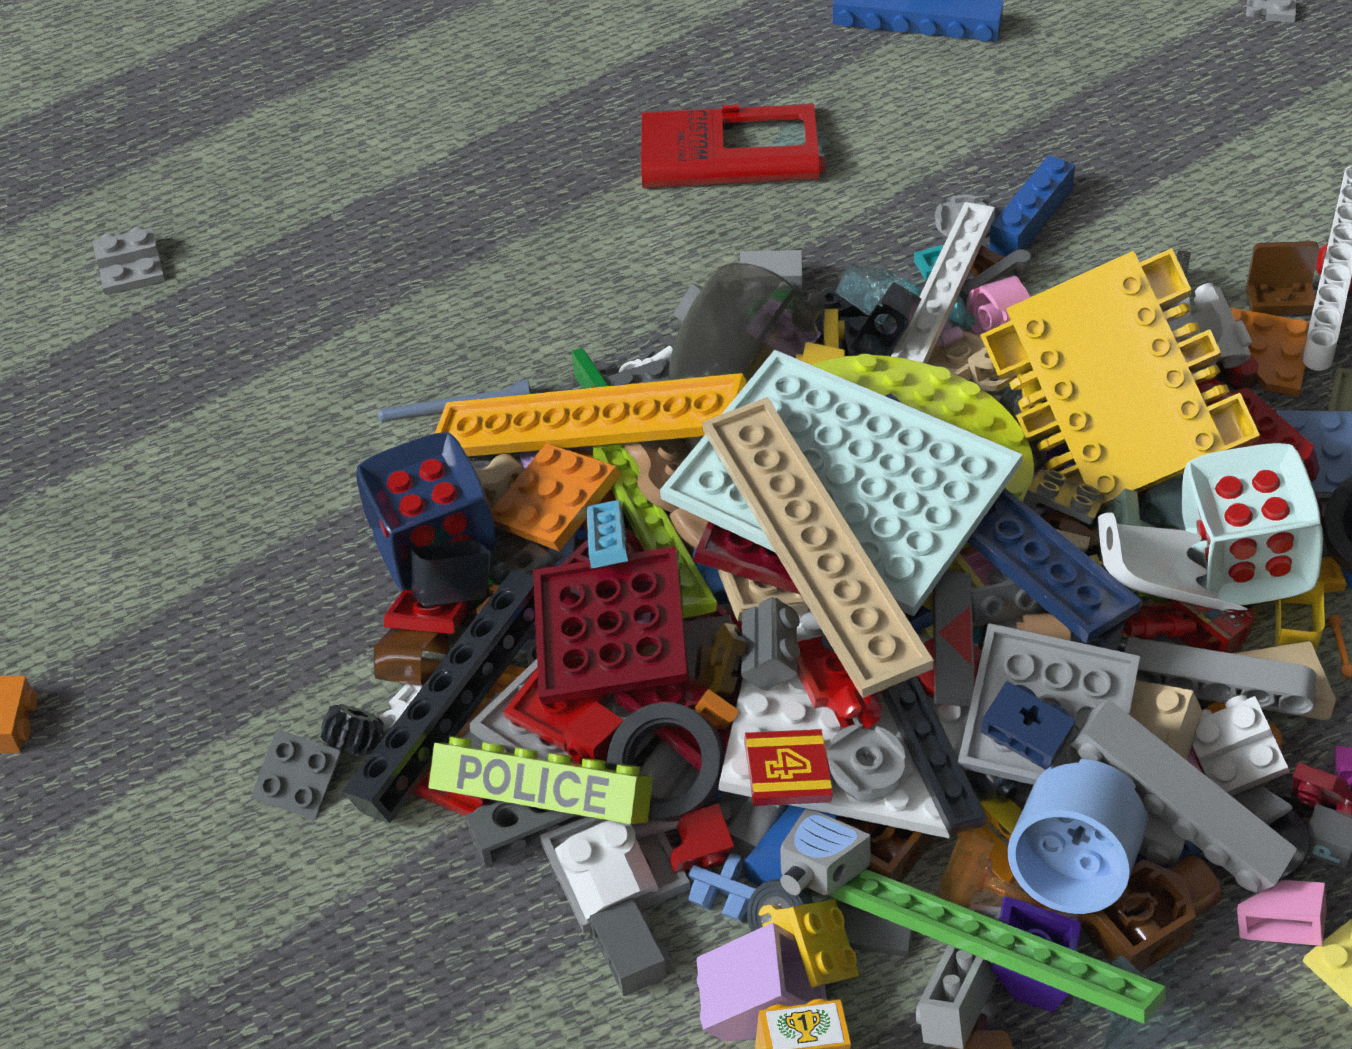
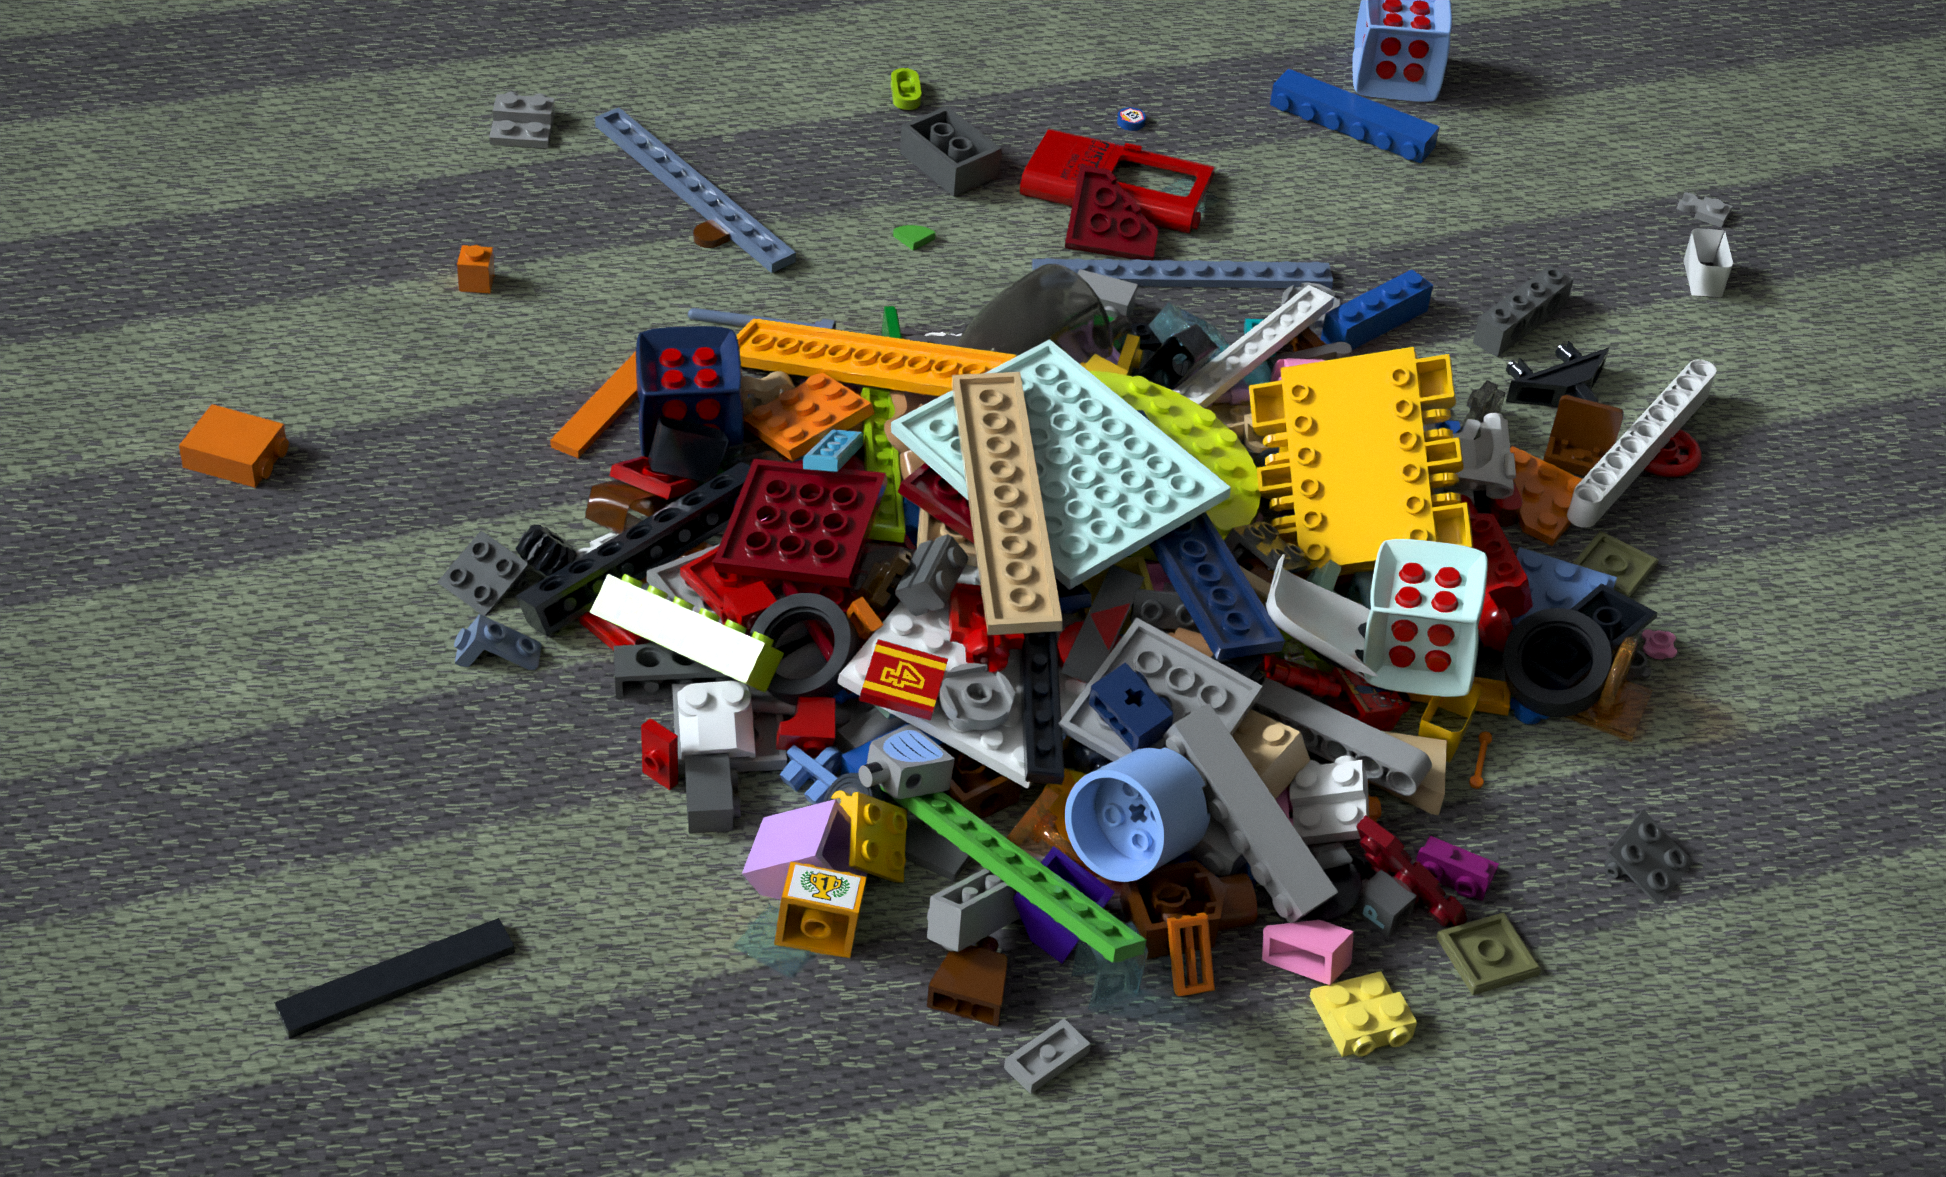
camera: 10 degrees right, 5 degrees down
none -> sand blue bracket [454,614,542,670]
none -> orange brick [457,245,495,293]
none -> orange tile [550,351,638,459]
none -> sand blue plate [595,107,796,273]
none -> red plate [641,718,678,790]
none -> reddish brown tile [693,219,730,248]
none -> lime plate [890,68,922,110]
none -> bright green tile [893,225,936,251]
none -> dark grey brick [900,106,1002,197]
none -> sand blue plate [1032,258,1333,289]
none -> dark red plate [1065,165,1158,261]
none -> tile [1117,107,1146,131]
none -> orange tile [1167,912,1215,997]
none -> dark grey brick [1473,265,1574,357]
none -> black connector [1506,341,1610,407]
none -> white piece [1683,228,1733,297]

